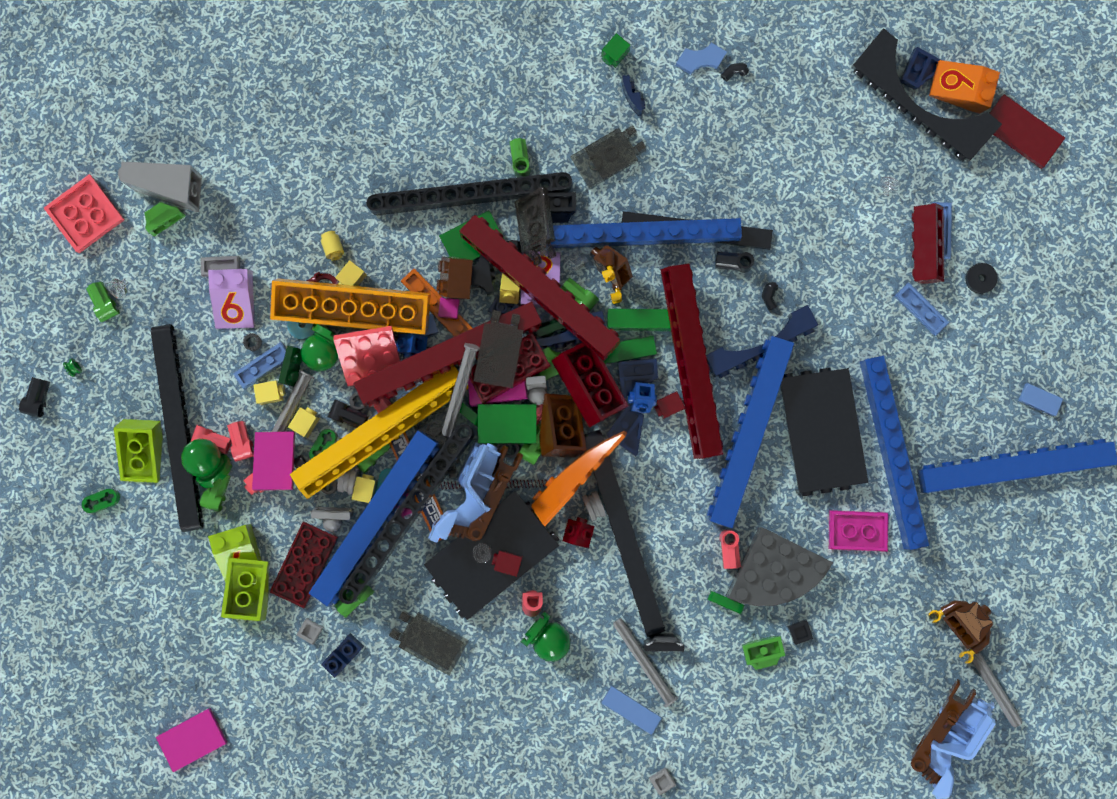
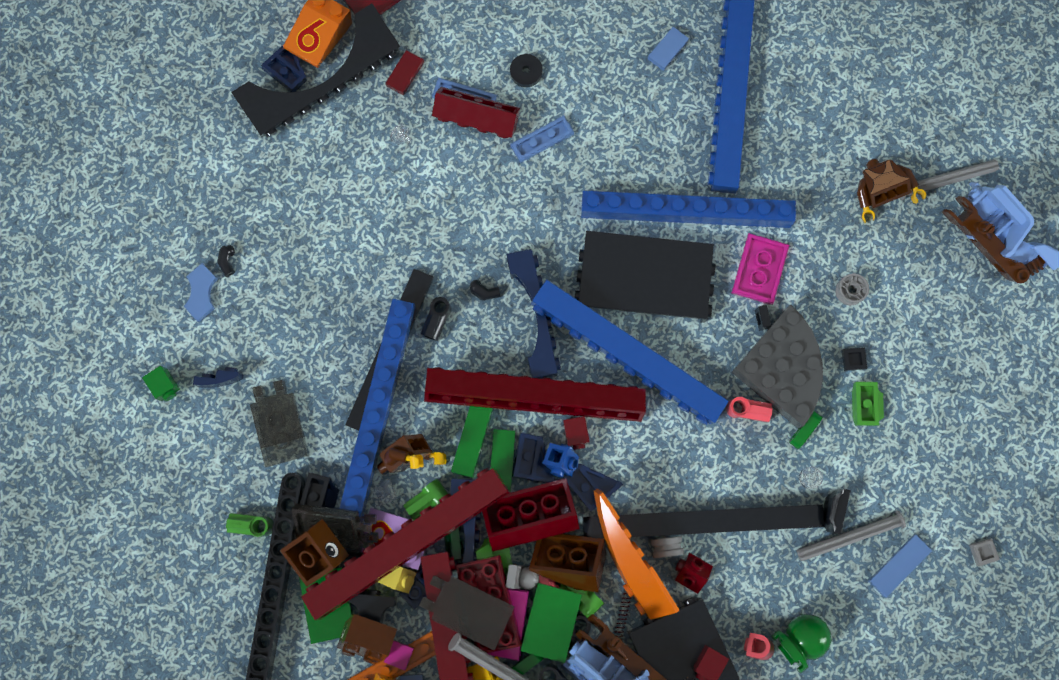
camera: 75 degrees left, 5 degrees down
none -> reddish brown brick [280,519,349,586]
none -> dark red tile [385,50,424,96]
none -> black tile [754,305,772,331]
none -> clear tile [799,467,823,489]
none -> light grey wheel [835,273,869,306]

